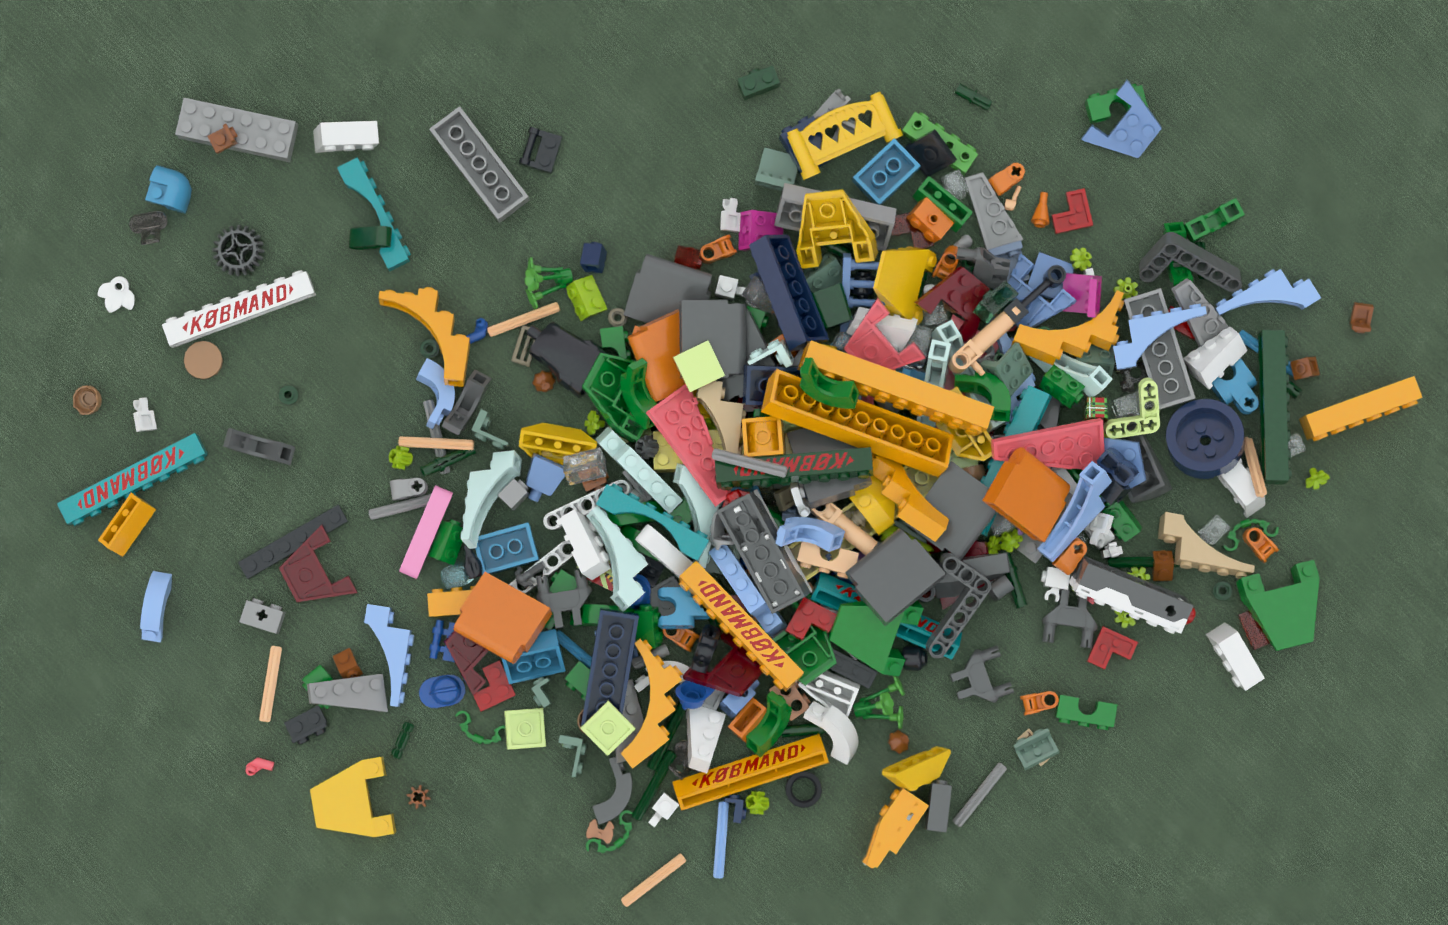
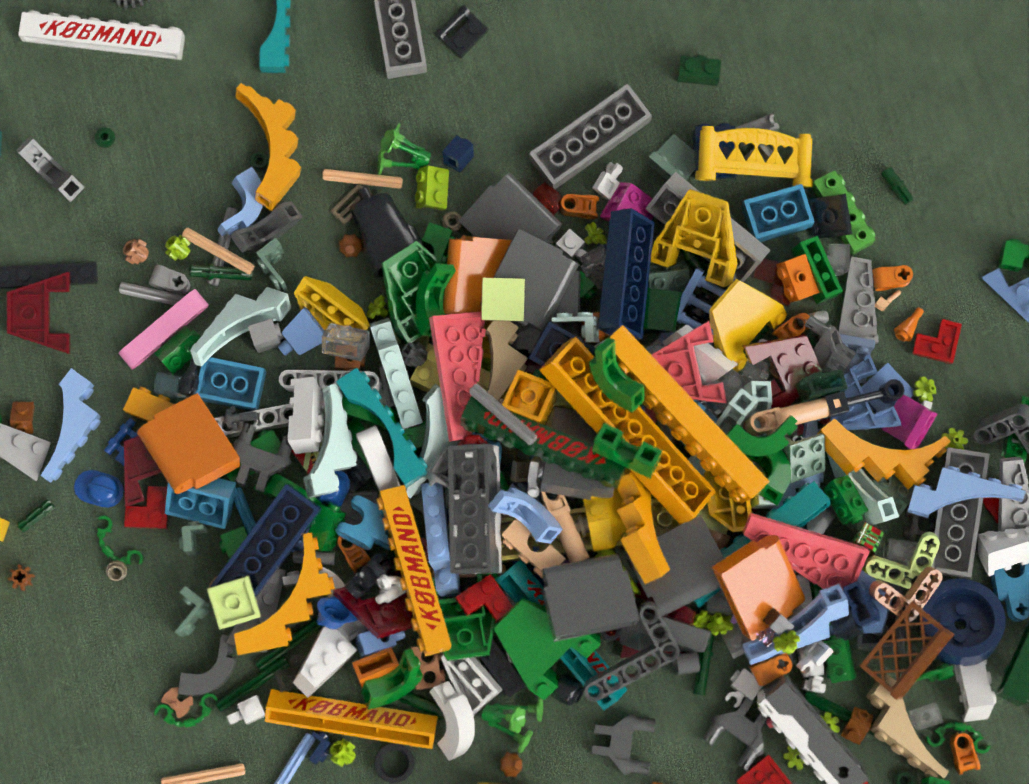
camera: 25 degrees right, 5 degrees down
medium nougat tile [184,341,223,380] -> none
dark green beam [349,226,392,250] -> none
blue arm [466,318,488,344] -> none
yellowish green tile [504,708,546,750] -> none
light nougat axle [1244,437,1267,498] -> none
none -> dark tan plate [106,560,128,581]
none -> nougat gear [123,239,149,264]
none -> white plant [375,574,406,604]
none -> light grey brick [529,84,652,191]
none -> lime plant [584,222,607,245]
none -> green arch [593,423,663,479]
none -> green arch [726,414,798,456]
none -> piece [756,608,794,647]
none -> lime plant [773,630,800,654]
none -> dark orange fence [860,601,954,700]
none -> nougat beam [869,567,942,622]
none -> green plate [915,664,955,683]

